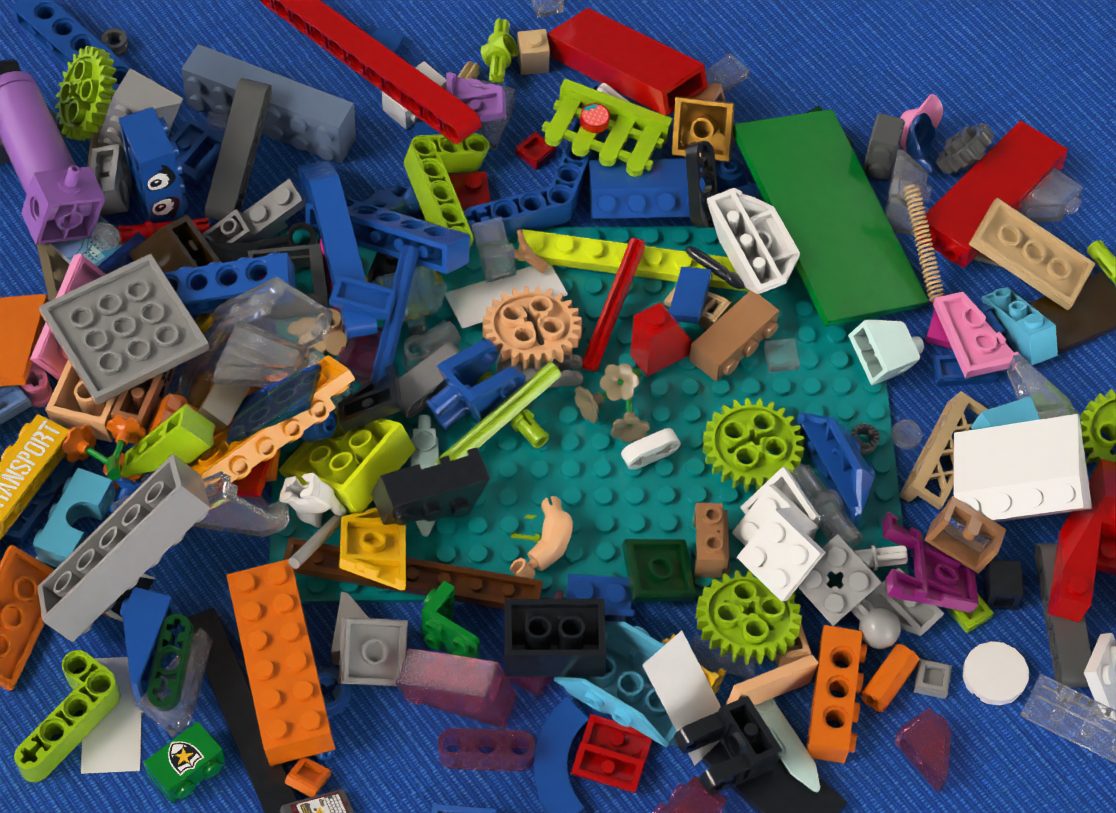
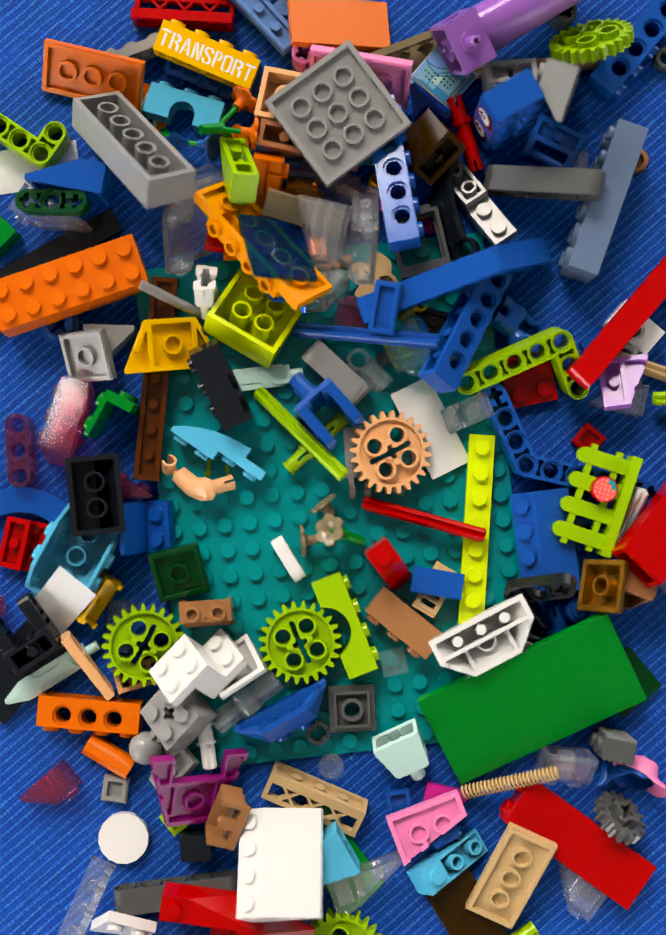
camera: 90 degrees right, 30 degrees up
clear plate [92,222,121,251] -> none
black wing [338,364,402,432] -> none
medium nougat bar [509,230,549,273] -> none
black piece [685,246,745,289] -> none
none -> medium azure slope [171,426,267,482]
none -> lime arch [311,571,381,680]
none -> dark grey piece [328,684,376,733]

